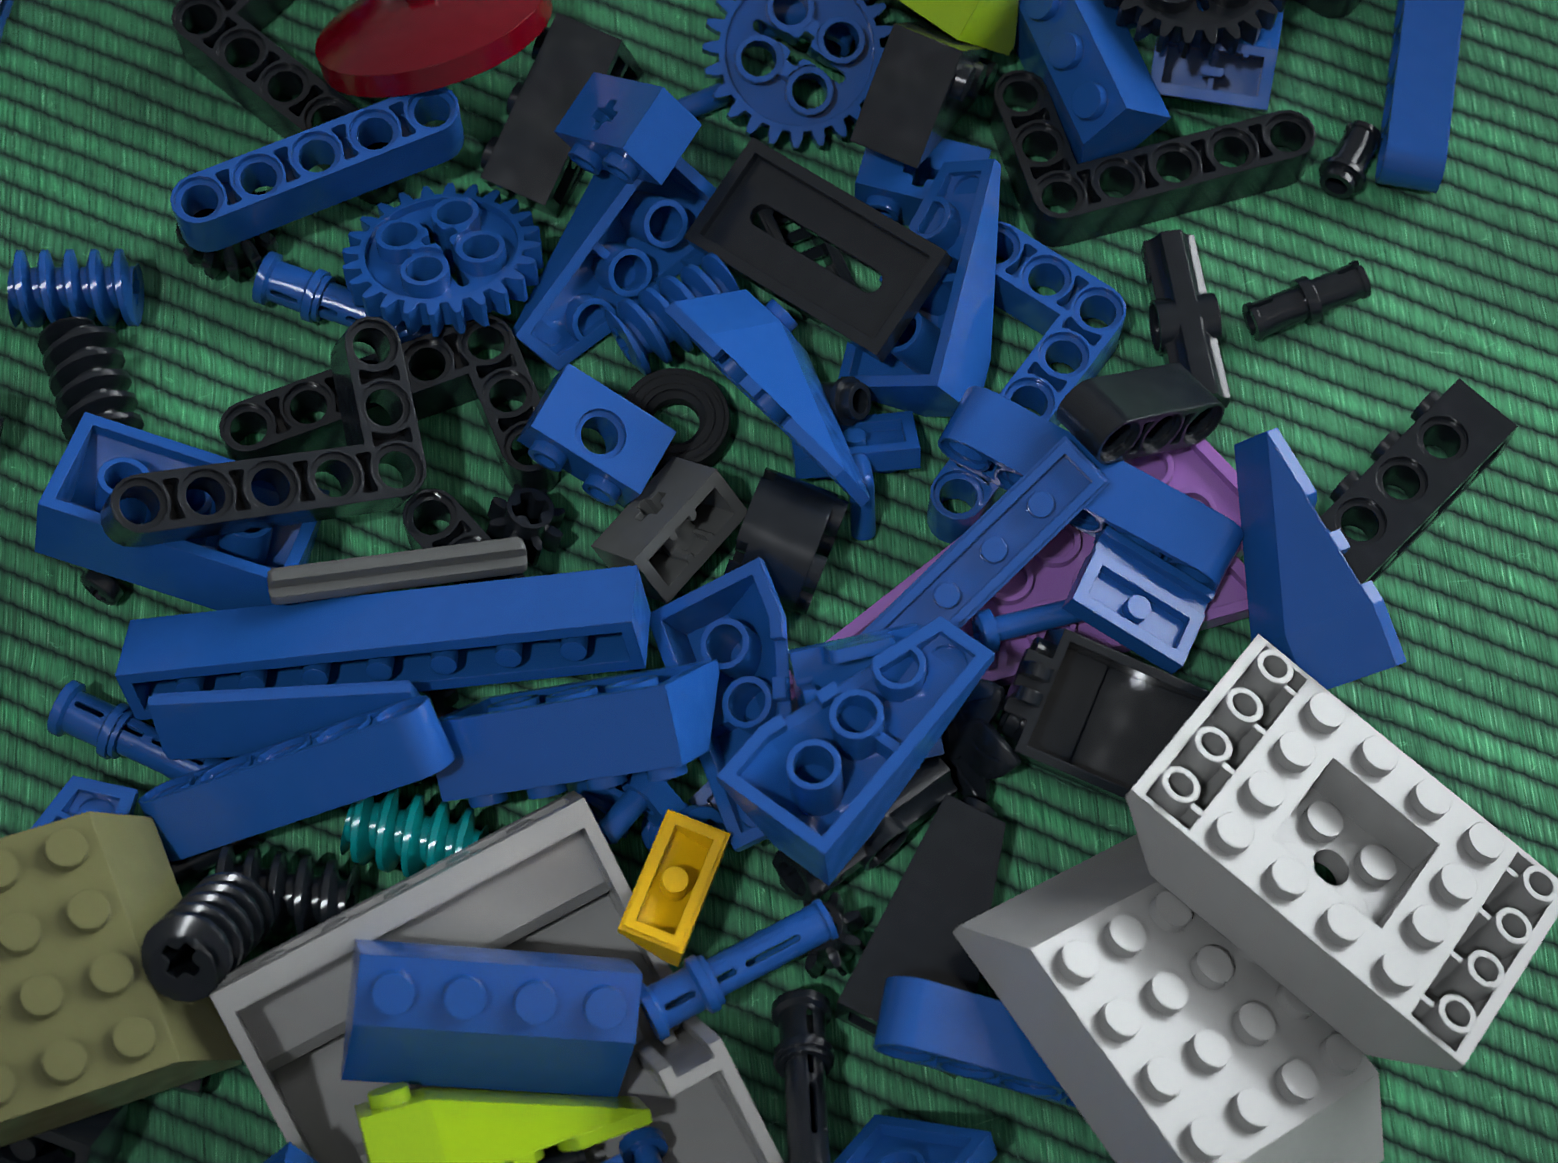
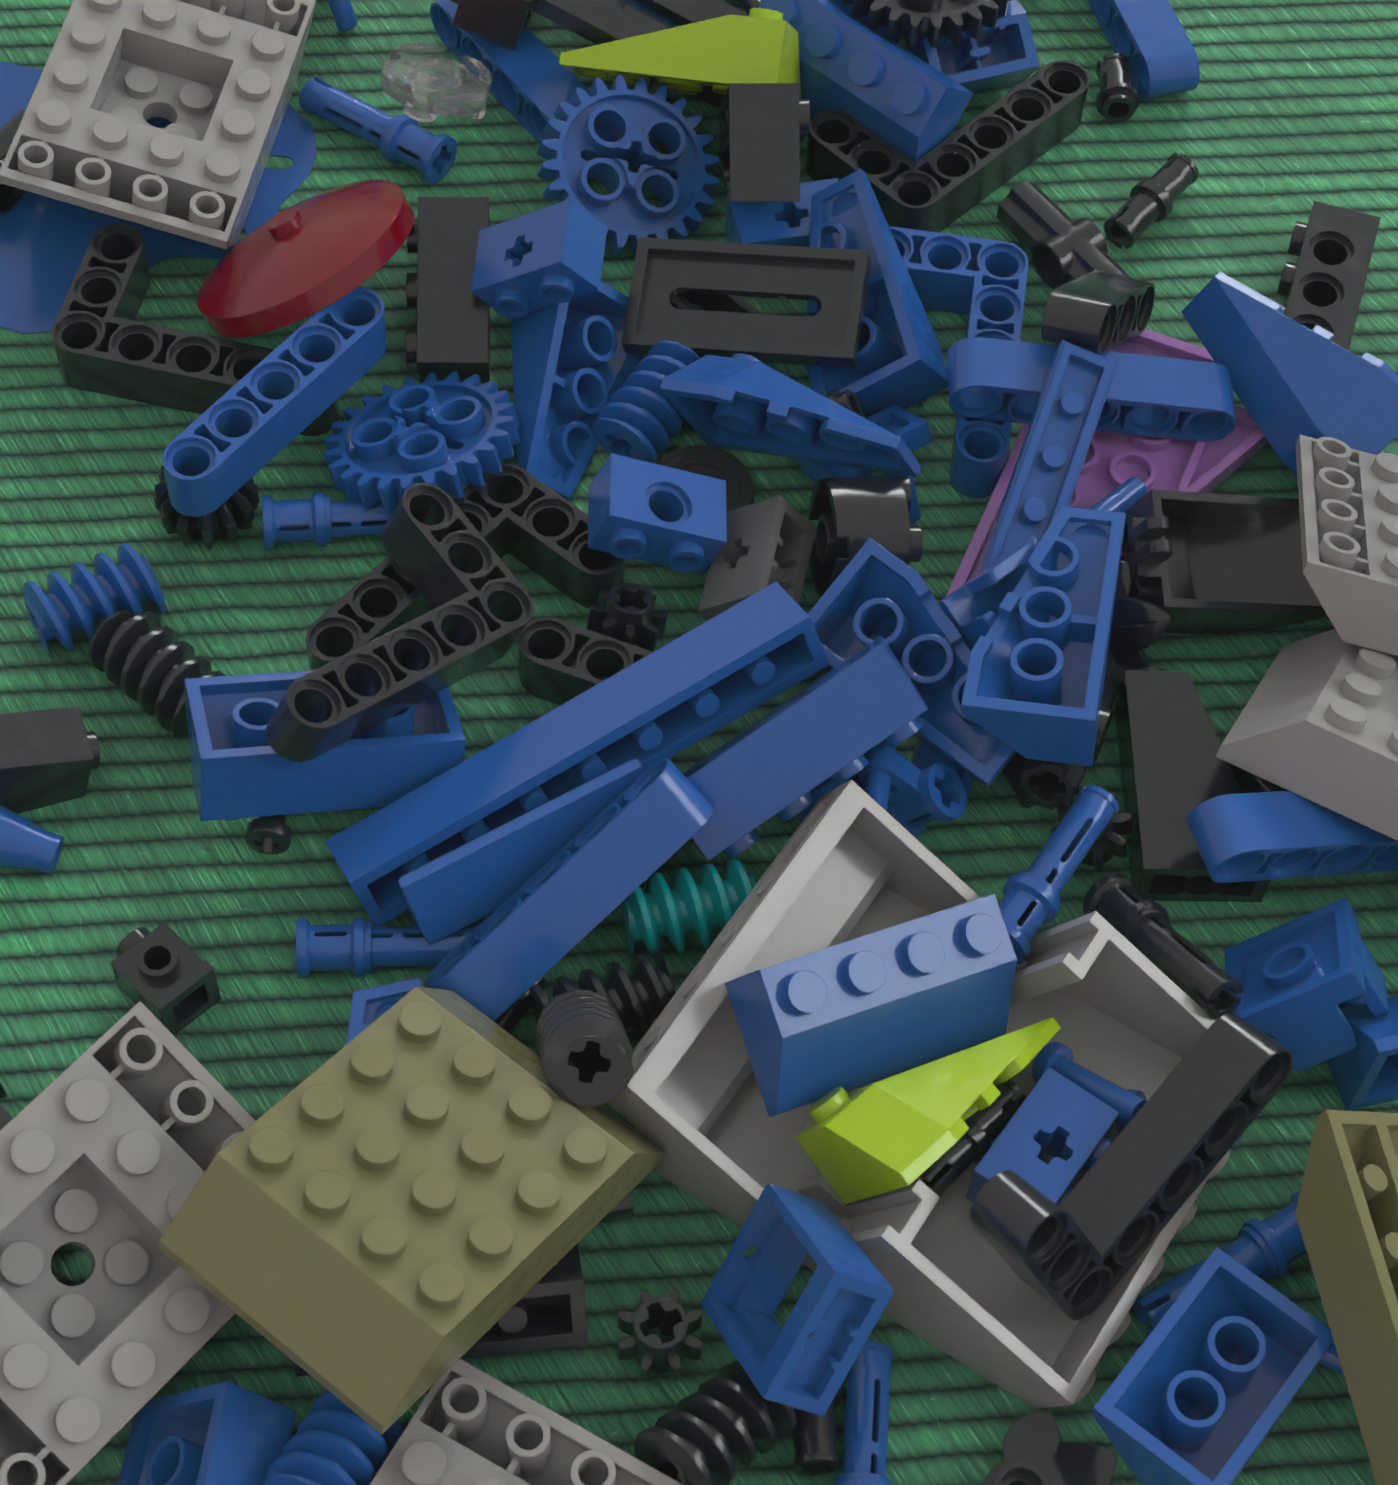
camera: 30 degrees left, 10 degrees down
dark grey axle [267,537,528,605] -> none
yellow slope [617,809,731,967] -> none
blue plate [1062,526,1216,675] -> none

